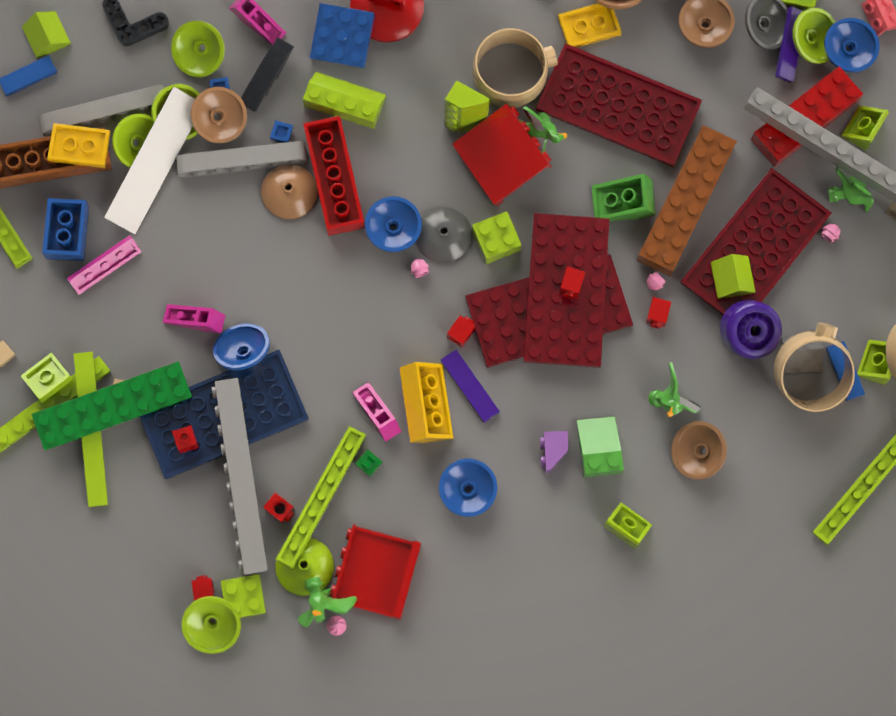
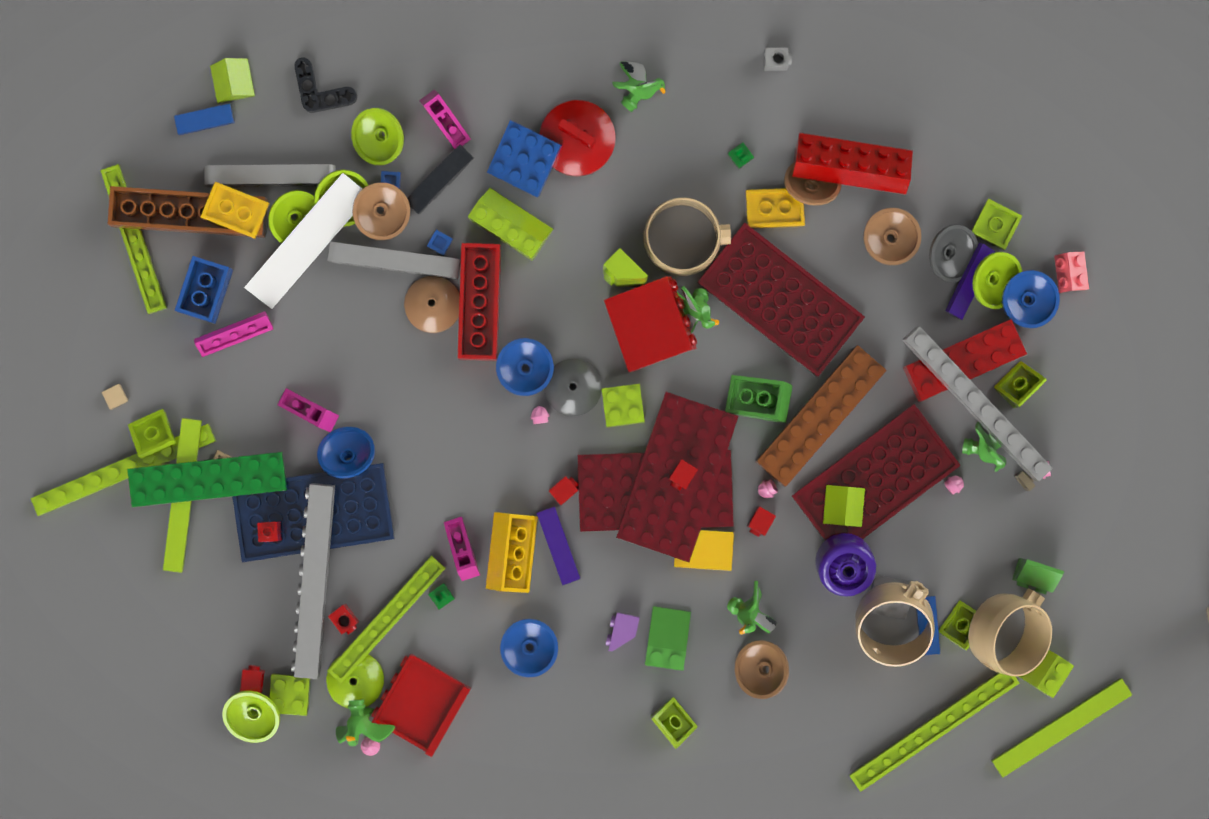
camera: 20 degrees right, 10 degrees up
none -> yellow tile [674,530,734,571]

